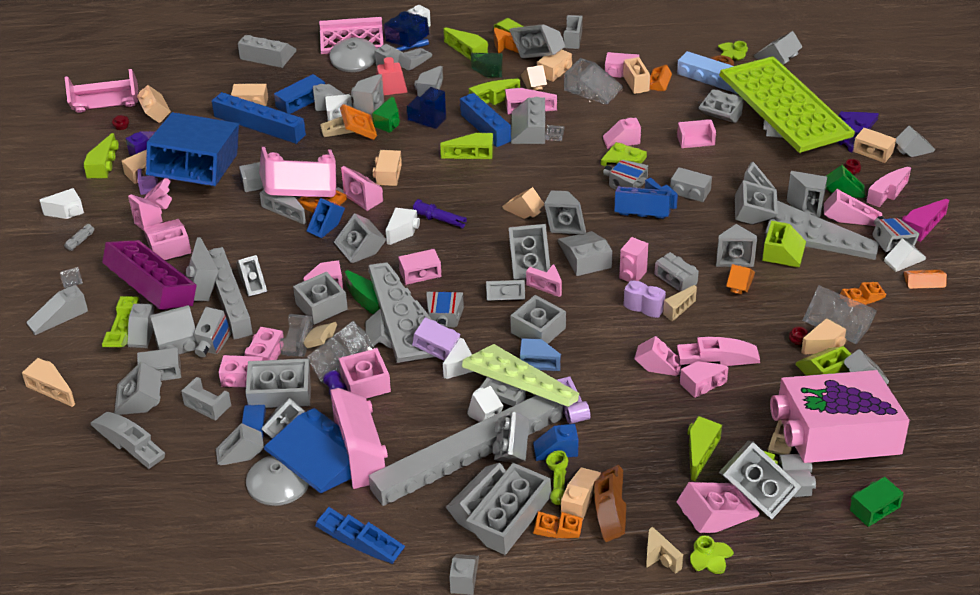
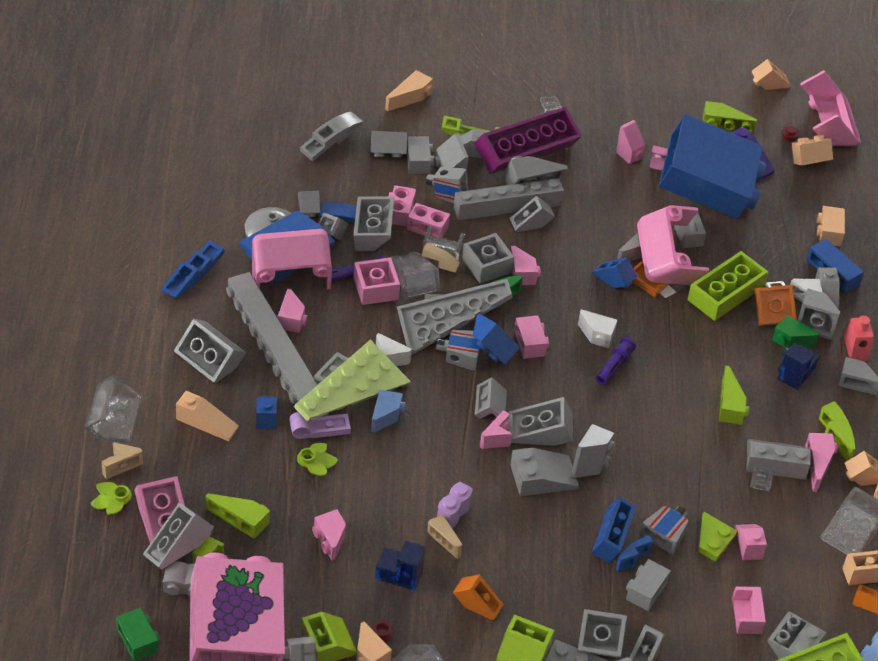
camera: 90 degrees right, 5 degrees up
light grey slope [26,284,88,335] -> none
white slope [39,188,84,219] -> none
light grey axle [64,224,94,251] -> none
bright pink slope [143,219,191,260] -> none
light grey panel [181,377,231,421] -> none
blue brick [212,92,306,144] -> none
light grey slope [334,213,387,263] -> none
bright pink slope [341,166,383,211] -> none
light nougat brick [373,150,402,186] -> none
lavender brick [412,317,460,361] -> none
light grey slope [450,554,479,595] -> none
blue brick [460,93,511,147] -> none
light grey slope [466,463,551,555] -> none
white slope [467,386,503,422] -> none
light grey slope [493,412,529,464] -> none
light nougat slope [502,187,544,219] -> none
light grey brick [511,295,566,344] -> none
orange slope [533,511,583,538] -> none
lime piece [546,450,569,505] -> none
dark orange slope [594,465,627,542] -> none
bright pink brick [619,237,648,282] -> none
bright pink slope [635,336,681,376] -> none
light grey brick [655,252,699,292] -> none
bright pink slope [677,337,760,366] -> none
light grey slope [716,224,757,267] -> none
none -> clear slope [84,374,142,443]
none -> bright pink slope [278,289,308,333]
none -> lime plate [297,443,338,476]
none -> clear blue brick [375,540,425,591]
none -> blue slope [473,314,520,364]
none -> lime brick [687,251,768,321]
none -> light nougat slope [752,59,791,90]

